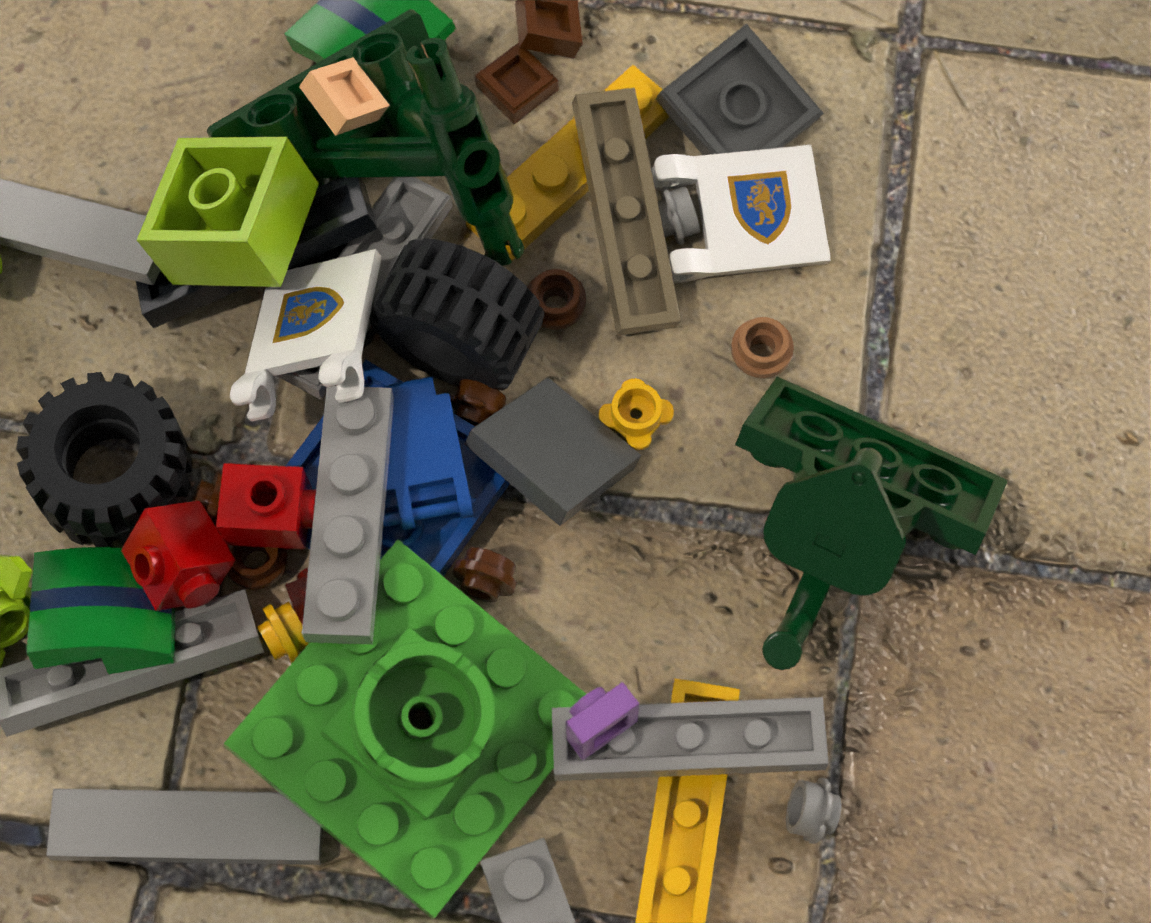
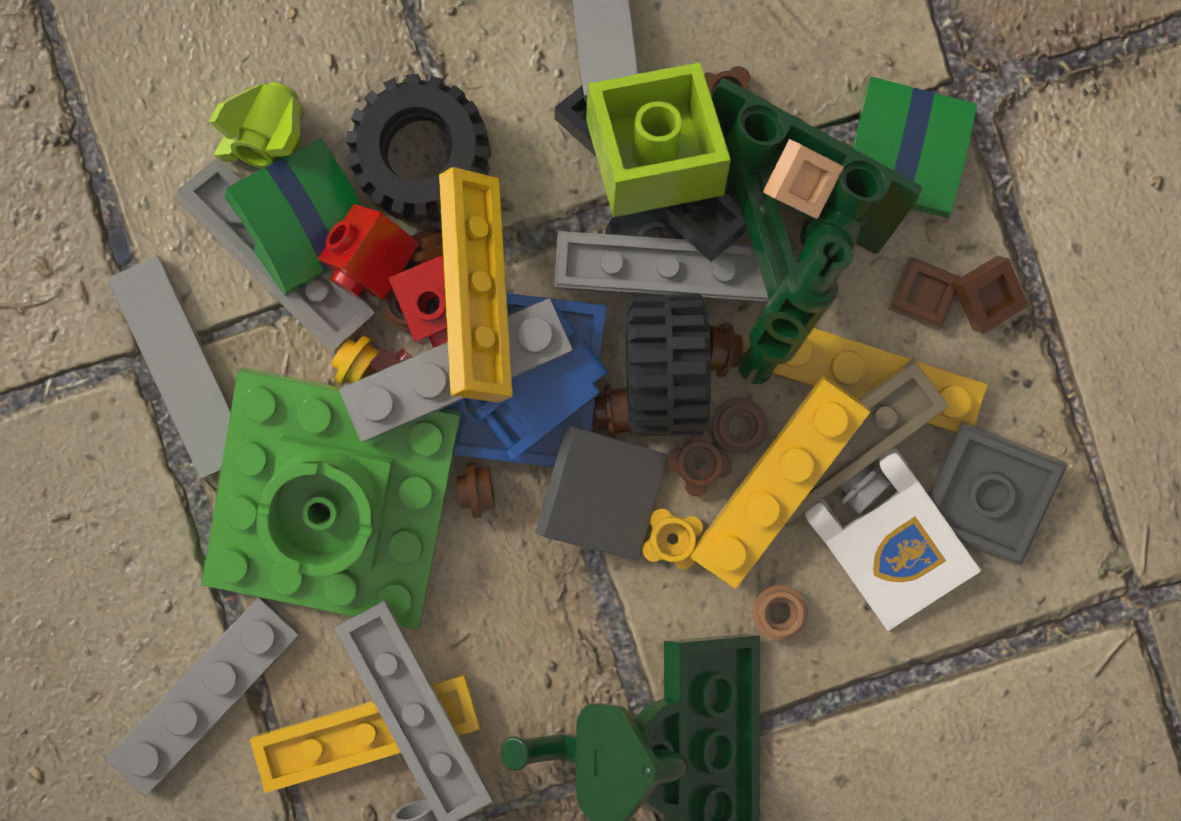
camera: 60 degrees right, 20 degrees up
white flag [230,249,382,421] -> none
medium lavender plate [566,682,639,761] -> none
none -> yellow plate [439,167,513,403]
none -> reddish brown plate [666,431,732,496]
none -> yellow plate [690,375,871,589]

